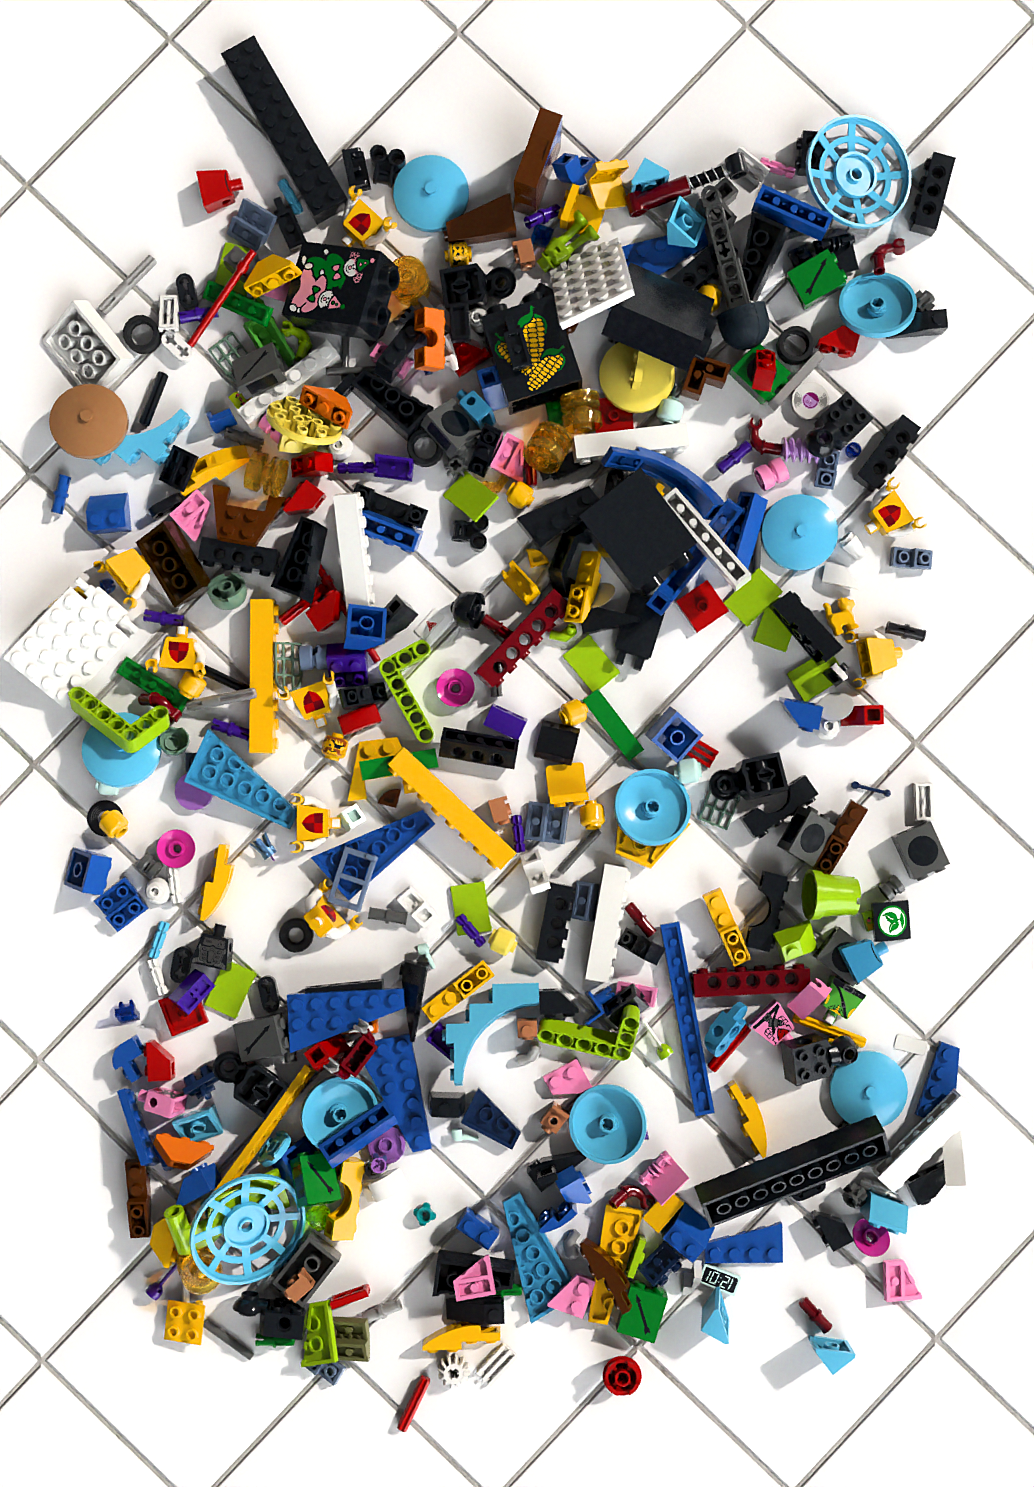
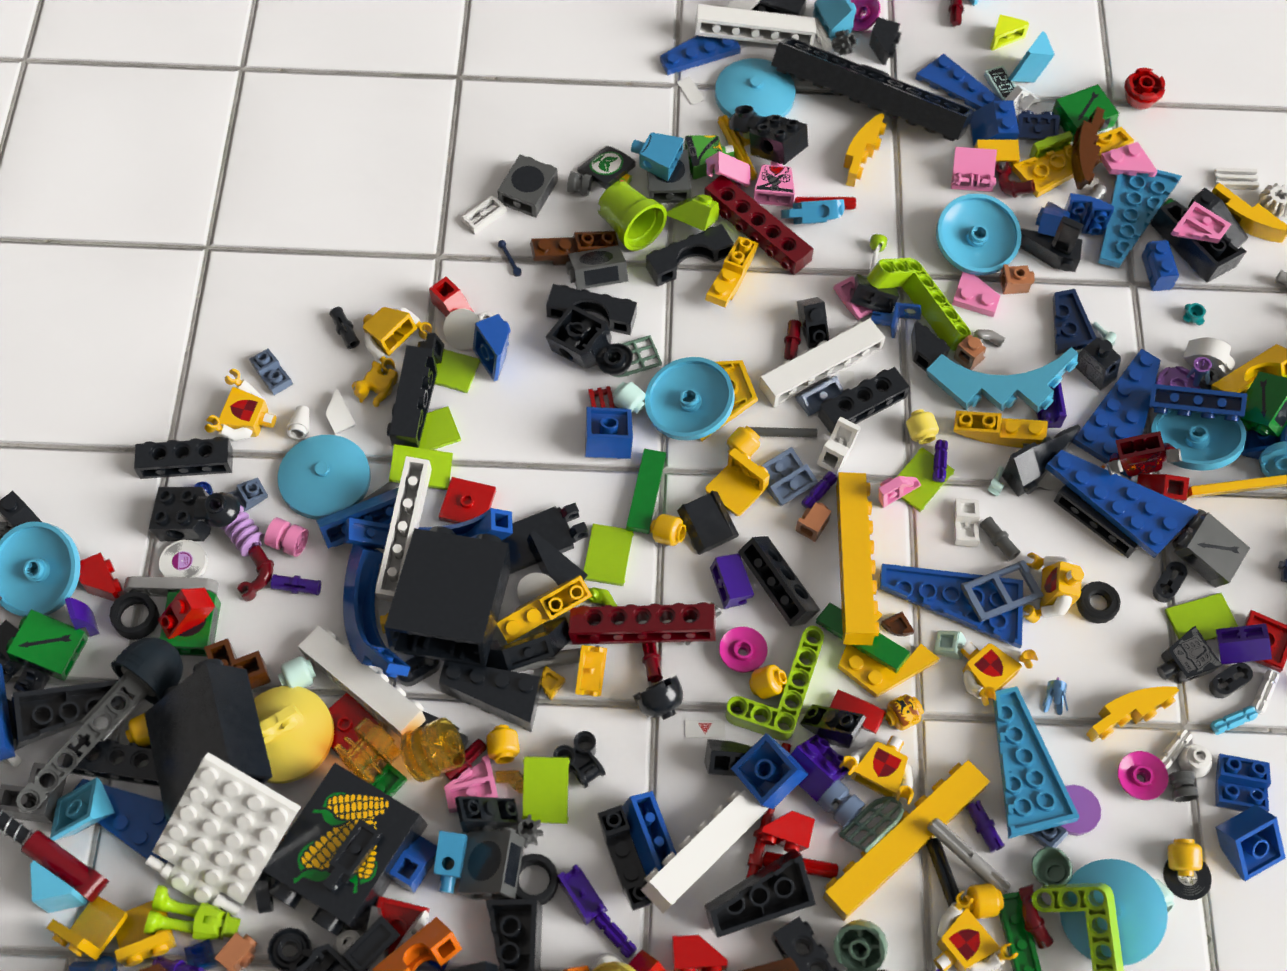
camera: 135 degrees left, 25 degrees down
black brick [213,1051,289,1120] -> none
blue plate [660,921,715,1116] -> none
none -> dark purple slope [65,597,100,637]
none -> yellow head [749,664,787,699]
none -> bright pink wing [879,476,921,508]
none -> neon yellow slope [990,14,1029,51]

